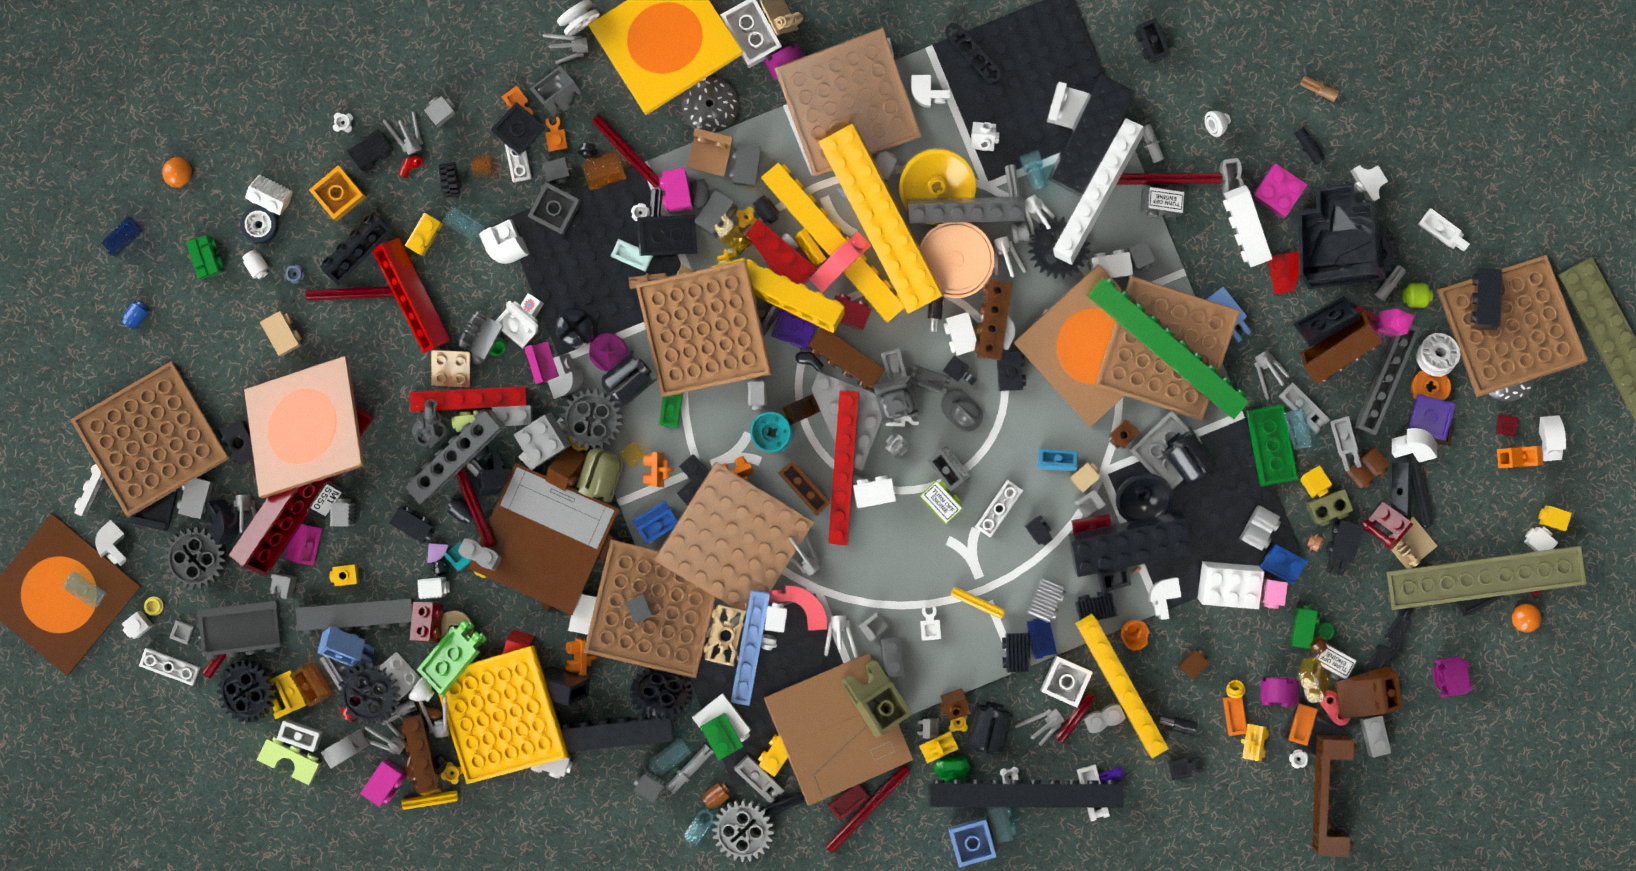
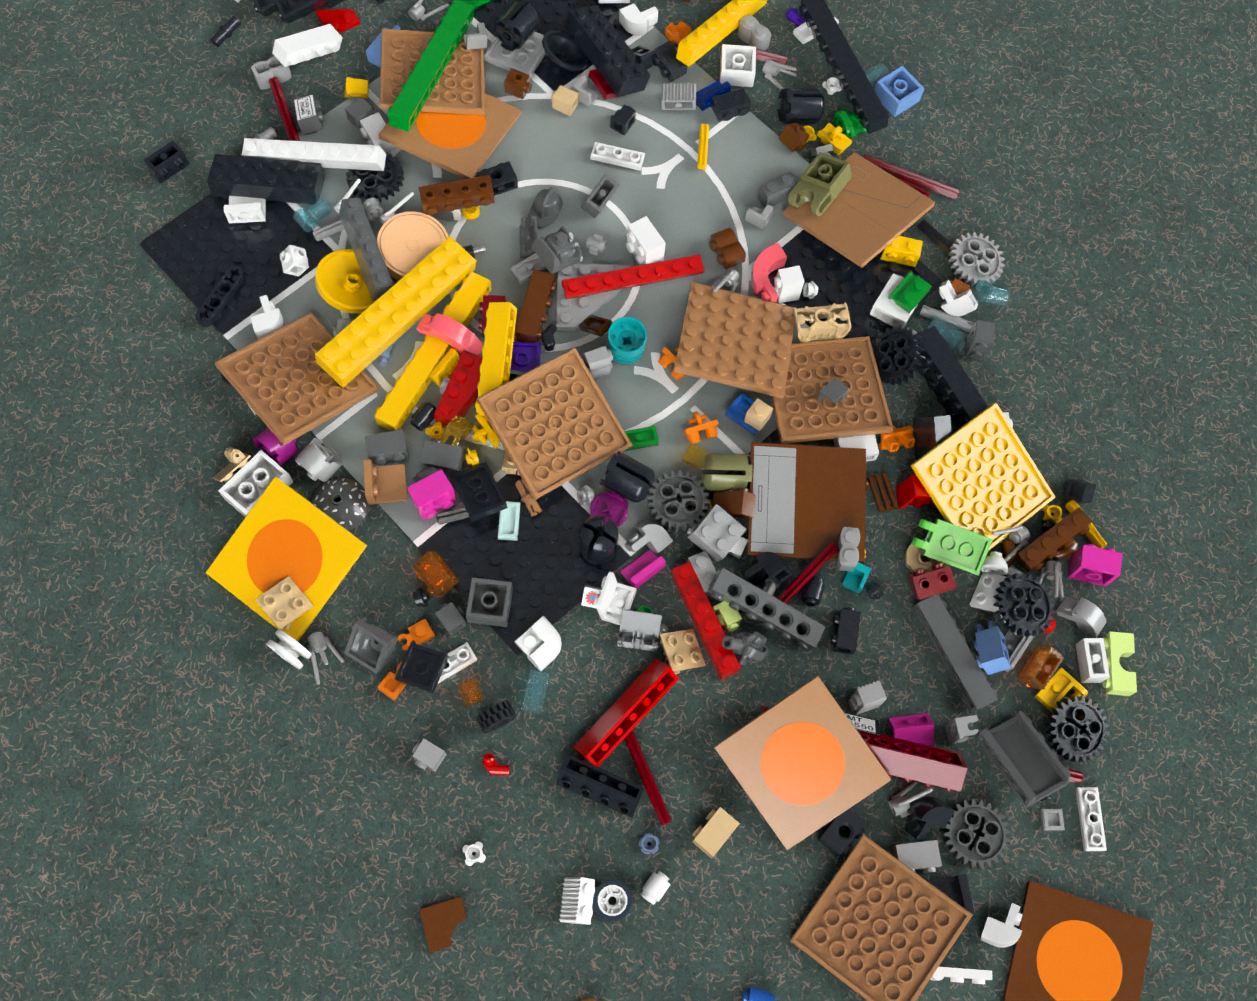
camera: 115 degrees left, 20 degrees down
clear light blue plate [62,571,106,608] -> none
white brick [122,611,154,639] -> none
light yellow plate [144,597,164,616] -> none
green brick [186,235,224,280] -> none
light orange brick [309,165,366,221] -> none
yellow brick [330,564,360,586] -> none
black brick [347,129,393,171] -> none
light grey plant [383,111,423,155] -> none
yellow brick [405,213,443,257] -> none
white brick [418,577,450,599] -> none
lavender tile [427,543,449,563] -> none
dark red axle [592,115,660,188] -> none
white plate [631,203,650,221] -> none
black plate [677,454,709,506] -> none
medium blue plate [731,589,770,706] -> none
light grey plate [734,754,785,804] -> none
reddish brown brick [778,460,831,516] -> none
white plant [824,616,858,658] -> none
brick [919,480,963,524] -> none
white plate [920,606,941,640] -> none
white brick [943,312,977,356] -> none
black plate [943,355,977,386] -> none
dark azure brick [1038,448,1078,472] -> none
white brick [1205,111,1231,137] -> none
dark pink brick [1252,163,1307,219] -> none
medium nougat axle [1300,76,1339,102] -> none
none -> tan hinge [255,576,313,630]
none -> light grey brick [295,438,343,482]
none -> yellow tile [344,77,368,98]
none -> reddish brown tile [419,897,467,953]
none -> light grey panel [464,23,488,50]
none -> yellow plate [465,447,479,467]
none -> light grey plate [577,485,594,505]
none -> reddish brown brick [709,228,746,269]
none -> tan brick [744,398,773,431]
none -> reddish brown tile [867,473,898,513]
none -> white brick [939,280,978,316]
none -> black panel [1064,479,1097,503]

